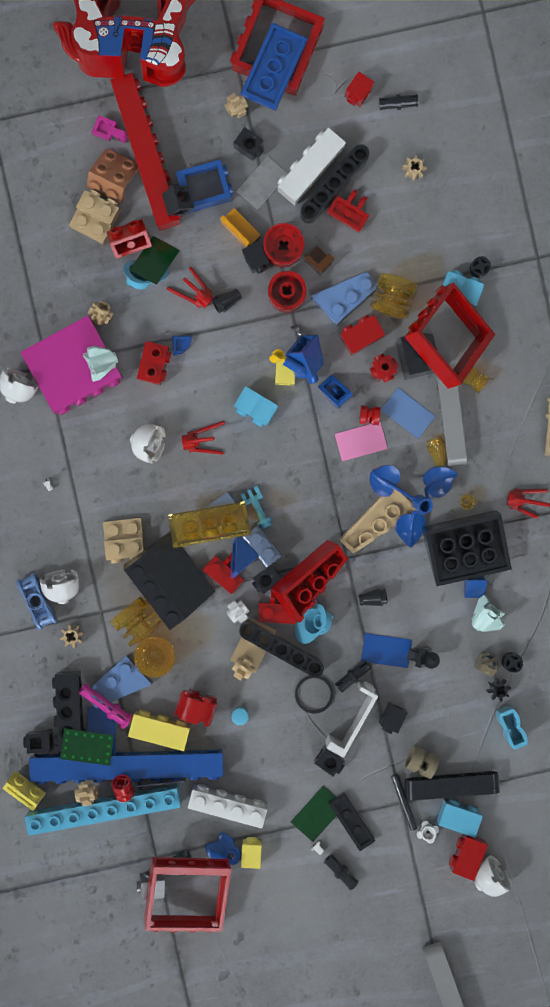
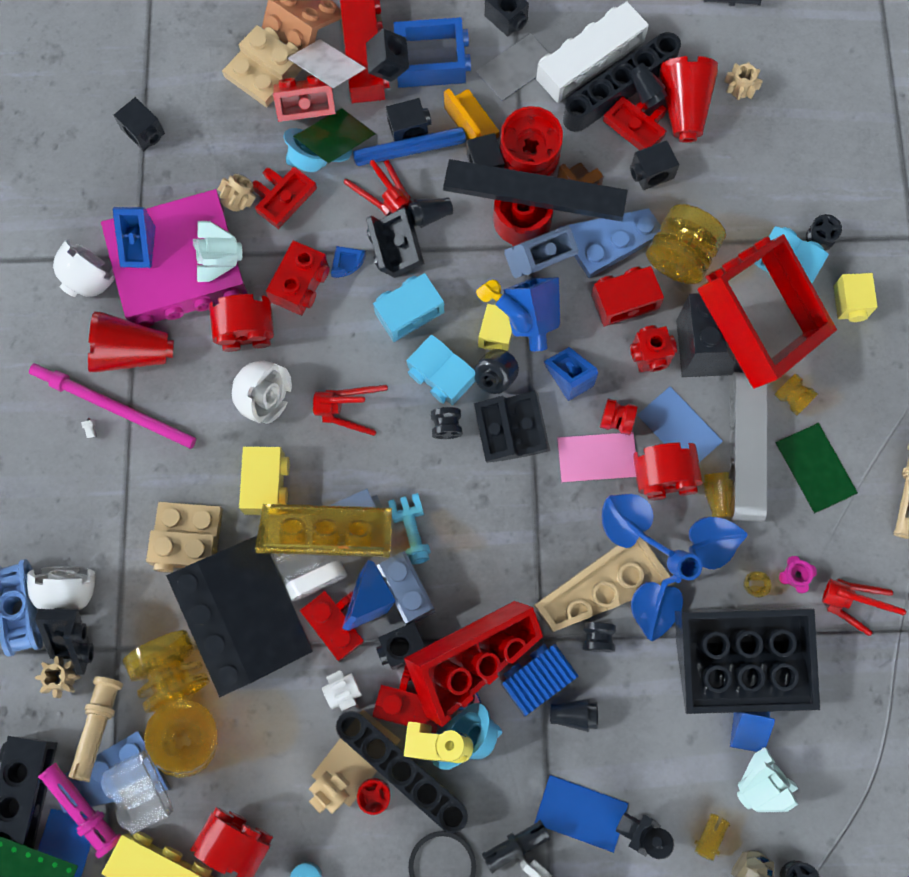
camera: 10 degrees right, 15 degrees down
none -> dark pink bar [29,363,196,449]
none -> black bracket [35,608,94,675]
none -> tan pin [68,676,123,782]
none -> red cone [88,311,174,373]
none -> clear brick [101,750,173,835]
none -> blue slope [112,207,156,268]
none -> black brick [113,97,165,152]
none -> red brick [209,294,274,352]
none -> light yellow brick [239,447,290,515]
none -> red hinge [252,167,317,230]
none -> white beam [285,560,347,601]
none -> flat silver sticker [287,39,366,88]
none -> blue axle [353,127,466,166]
none -> red wheel [357,778,390,815]
none -> black bracket [366,208,425,278]
none -> medium azure brick [373,273,445,342]
none -> black brick [386,98,432,141]
none -> light yellow leg [404,722,474,763]
none -> black wheel [431,407,463,439]
none -> black tile [443,159,628,222]
none -> black head [474,349,519,394]
none -> black slope [474,390,550,463]
none -> blue brick [501,644,579,717]
none -> sand blue brick [504,225,579,278]
none -> black wheel [582,622,616,653]
none -> black cone [628,62,668,109]
none -> black brick [630,140,680,190]
none -> red brick [633,442,702,501]
none -> red cone [660,56,718,143]
none -> clear yellow pin [694,813,730,861]
none -> dark green sticker [775,423,858,514]
none -> dark pink plate [779,556,817,594]
none -> light yellow brick [833,273,878,322]

